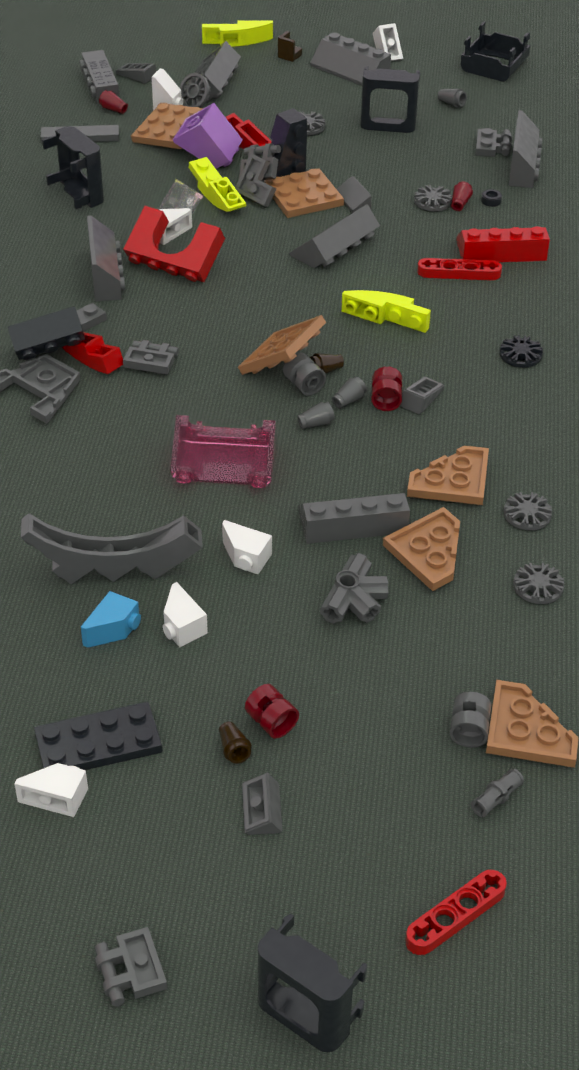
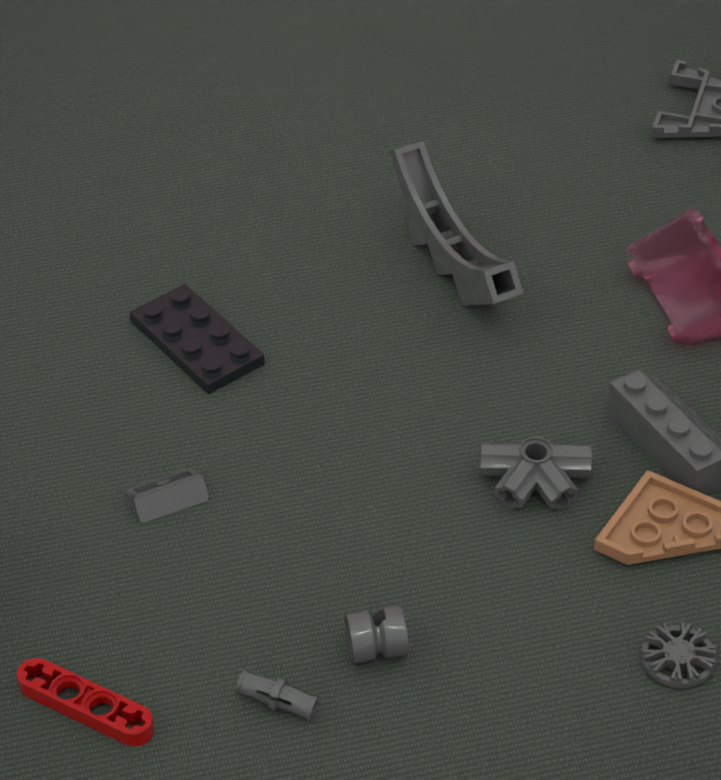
camera: 70 degrees right, 0 degrees up
white slope [15,763,88,817] -> none
dark azure slope [81,591,141,648] -> none
white slope [163,582,207,647] -> none
dark brown cone [219,721,252,764] -> none
white slope [222,520,272,574] -> none
dark red wheel [245,684,299,739] -> none
medium nougat plate [486,680,578,768] -> none

